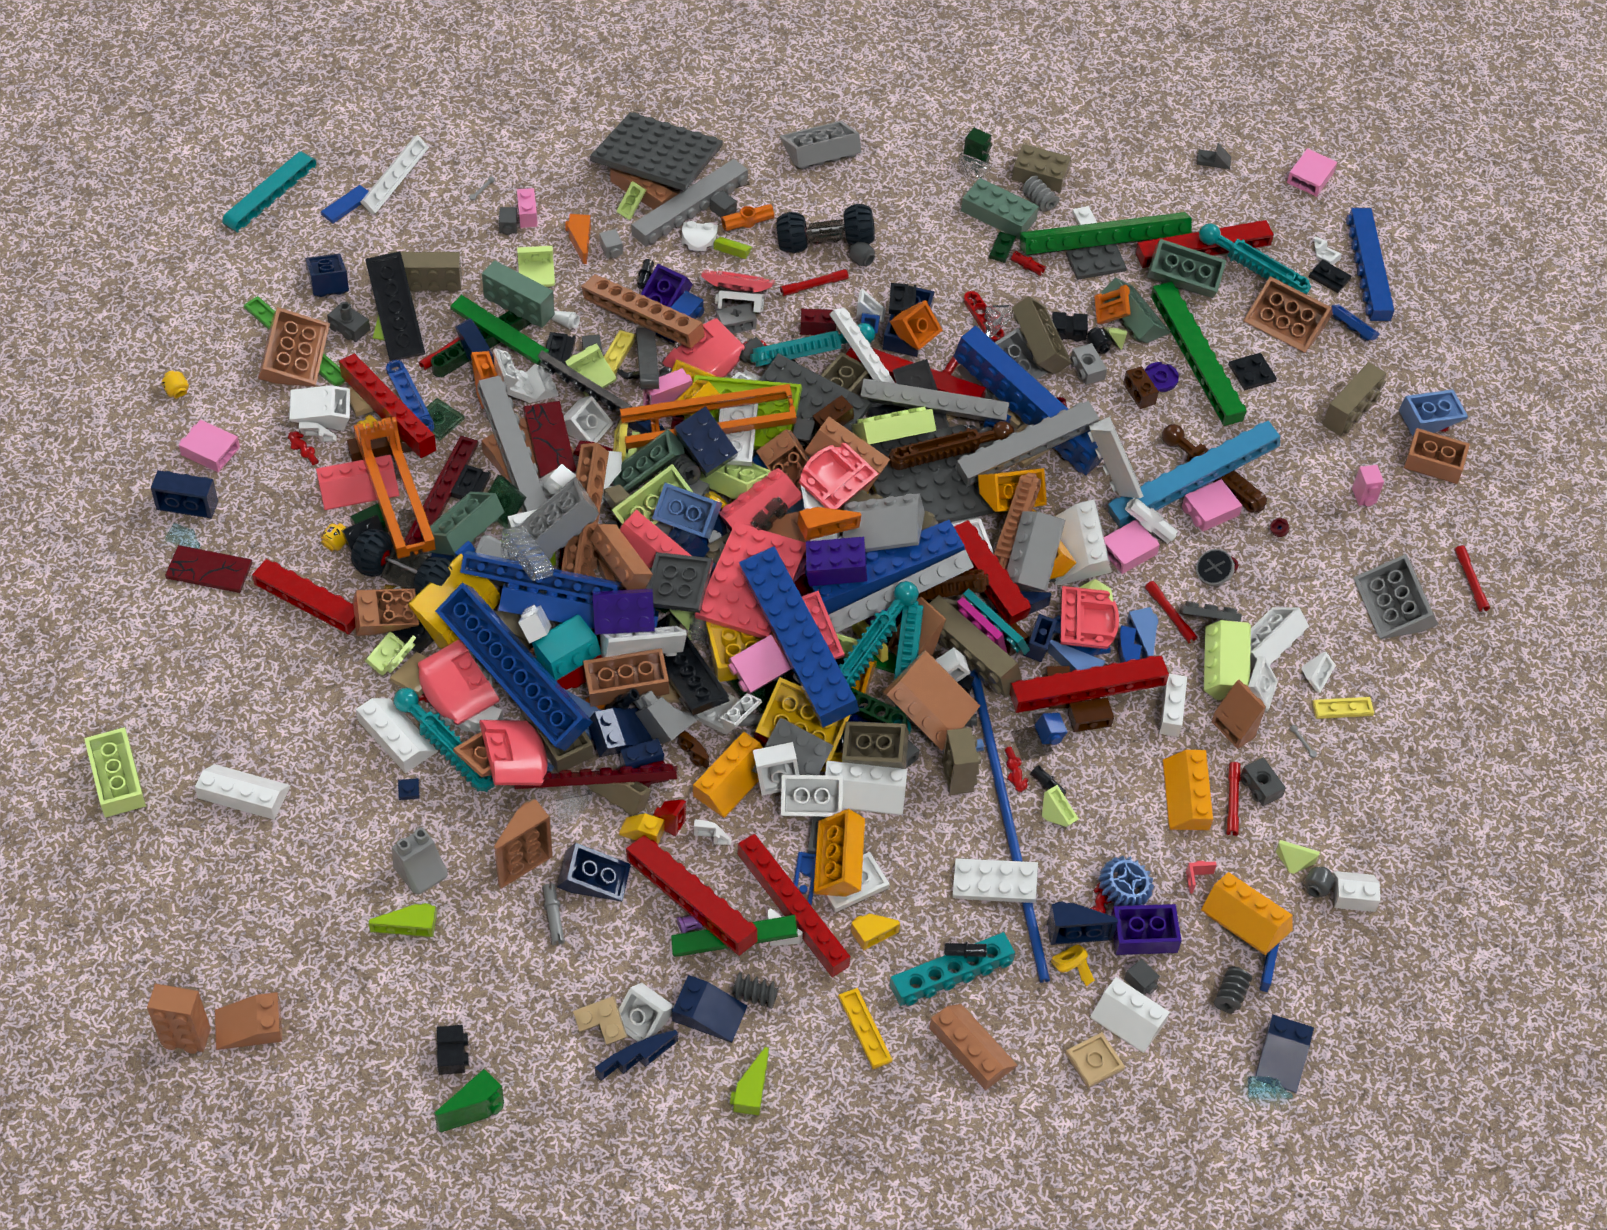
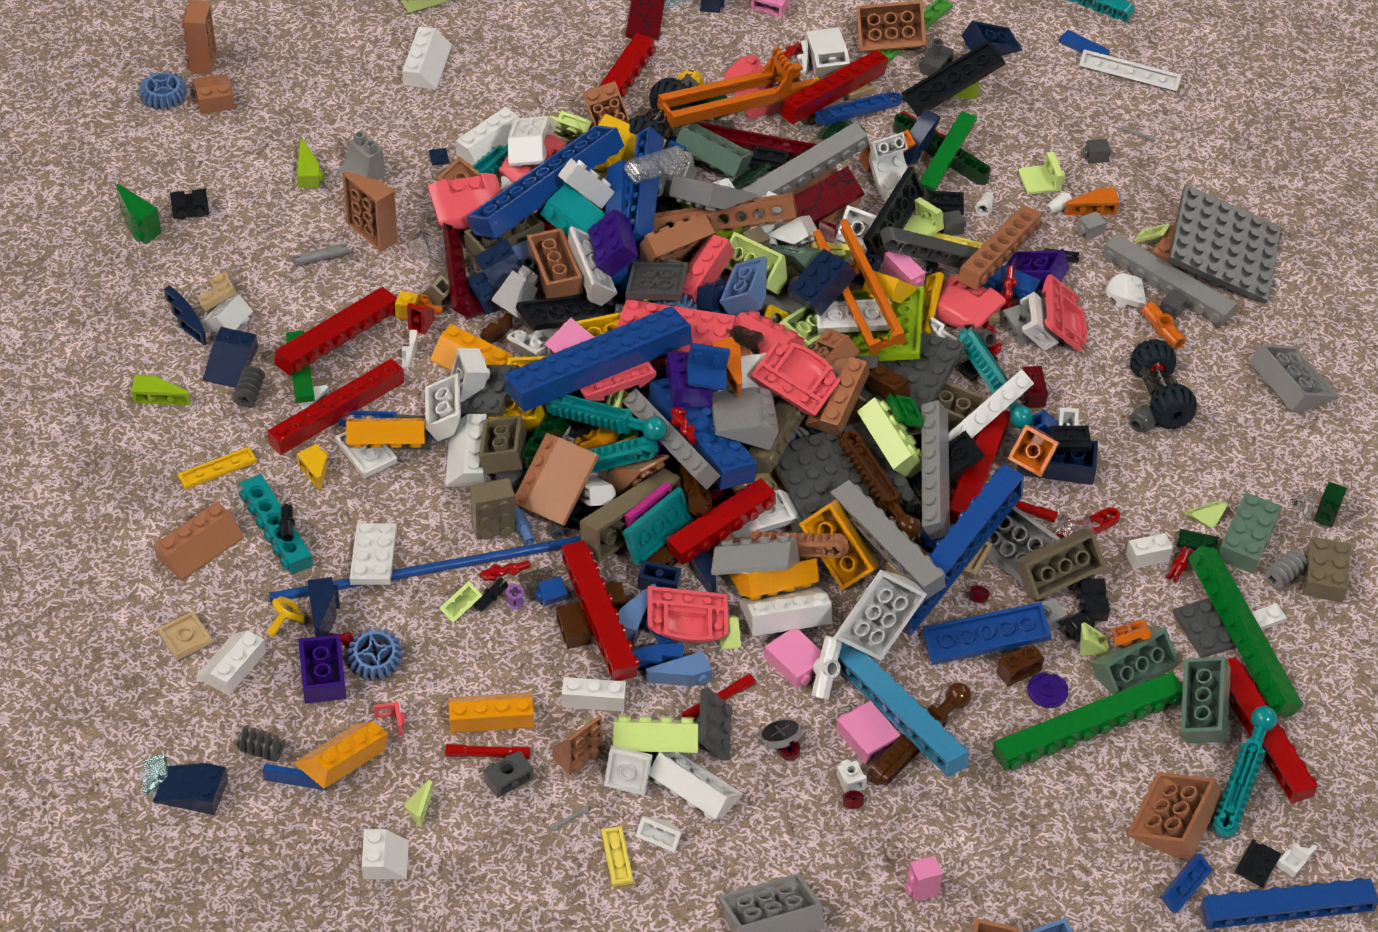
camera: 85 degrees right, 5 degrees down
dark tan brick [388,252,462,292] -> none
sand green brick [482,260,555,328] -> none
bright pink brick [517,188,538,228] -> none
dark blue slope [557,843,631,902] -> none
lime slope [714,236,752,259] -> none
red piece [780,269,849,297] -> none
dark grey brick [1124,959,1160,995] -> none
black plate [1228,352,1277,391] -> none
dark grey head [1304,867,1335,898] -> none
dark tan brick [1323,362,1387,436] -> none
none -> medium blue gear [139,70,187,111]
none -> orange arm [419,294,443,315]
none -> medium lavender bush [506,584,524,610]
none -> white slope [508,116,557,167]
none -> red animal [670,407,697,445]
none -> blue bracket [687,343,730,391]
none -> white brick [836,760,867,793]
none -> green plate [886,393,924,428]
none -> blue plate [923,602,1051,665]
none -> red animal [999,266,1017,311]
none -> white cone [1046,192,1072,214]
none -> white brick [1125,533,1173,569]
none -> yellowish green slope [1183,501,1227,528]

